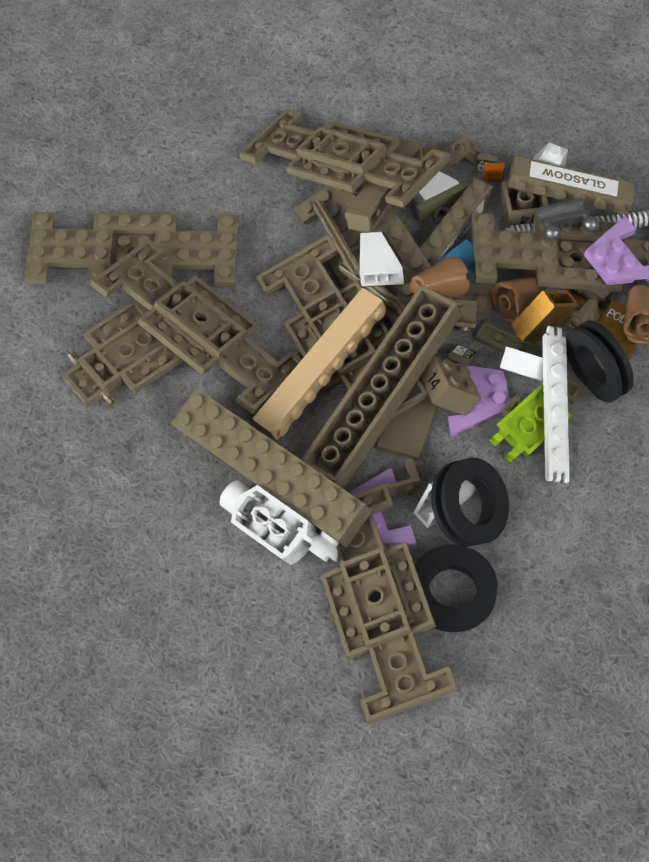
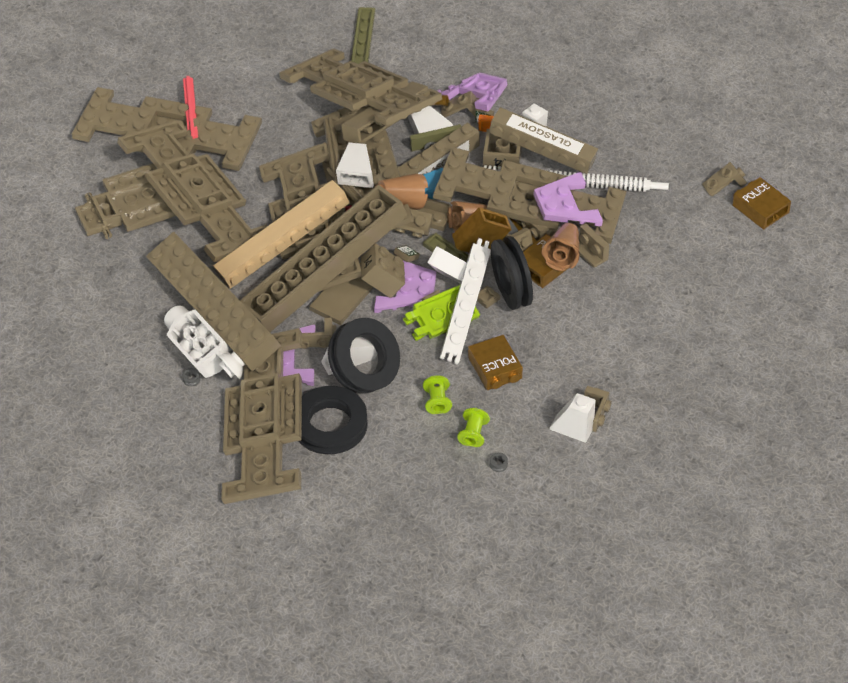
camera: 15 degrees right, 10 degrees down
flat silver gear [536,198,599,241] -> none
none -> dark grey bush [182,368,201,386]
none -> coral axle [183,76,198,139]
none -> olive tile [351,7,375,64]
none -> lime hose [423,375,452,414]
none -> lavender wing [438,73,507,112]
none -> lime hose [457,408,490,447]
none -> pearl gold brick [468,335,523,390]

